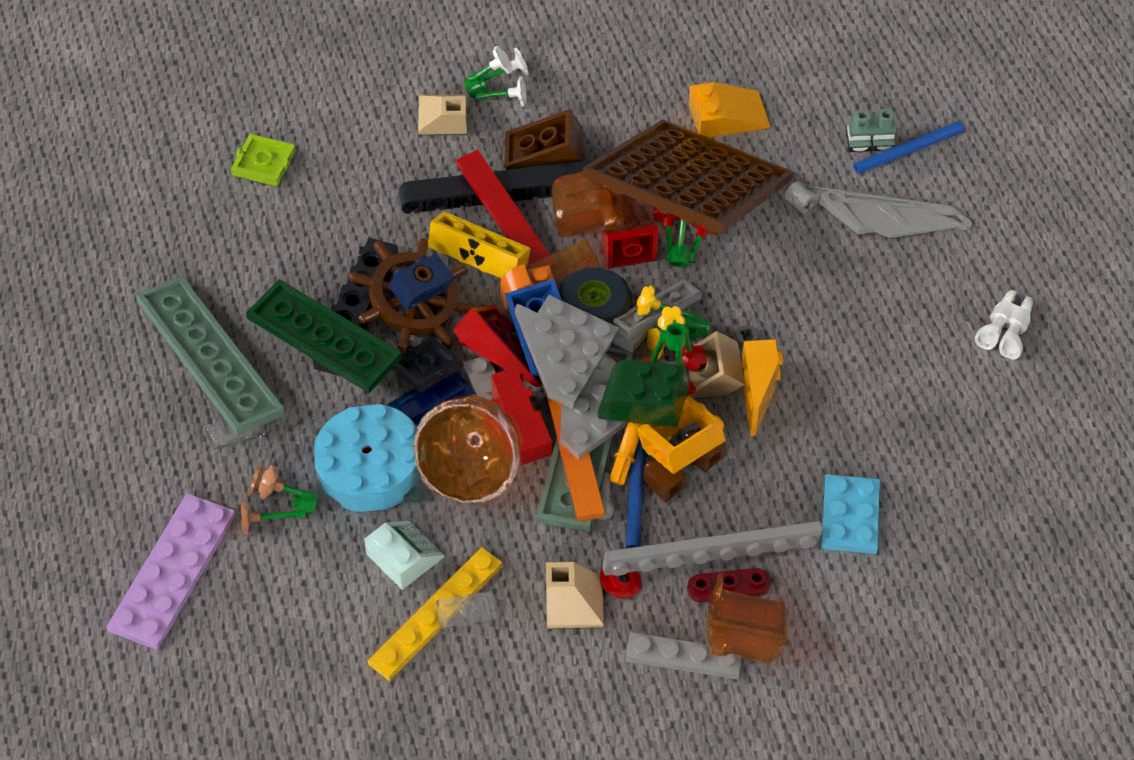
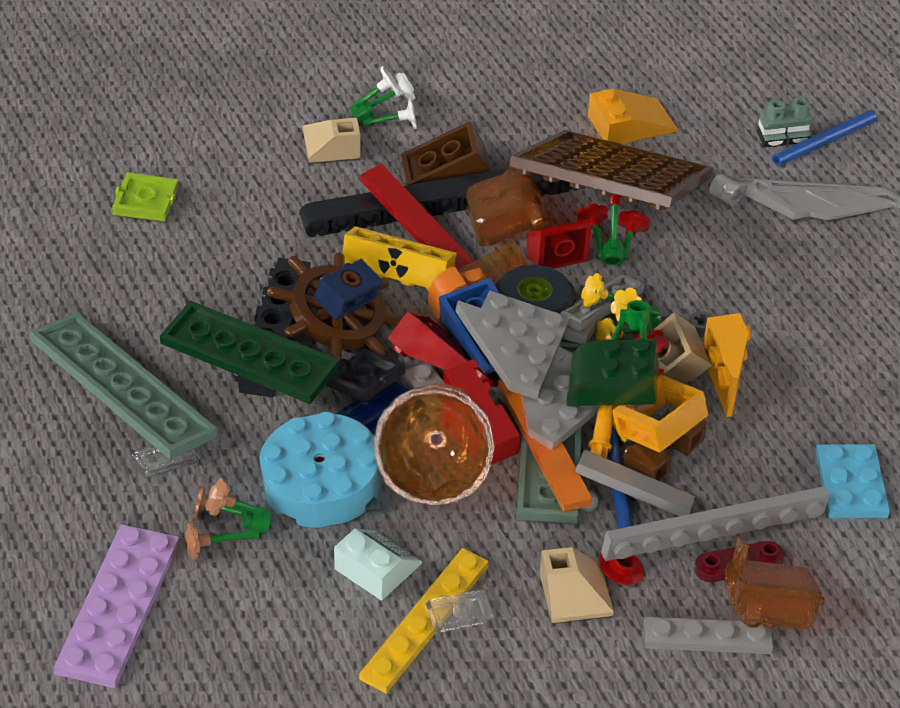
camera: 10 degrees left, 10 degrees down
none -> light grey tile [575,450,695,516]

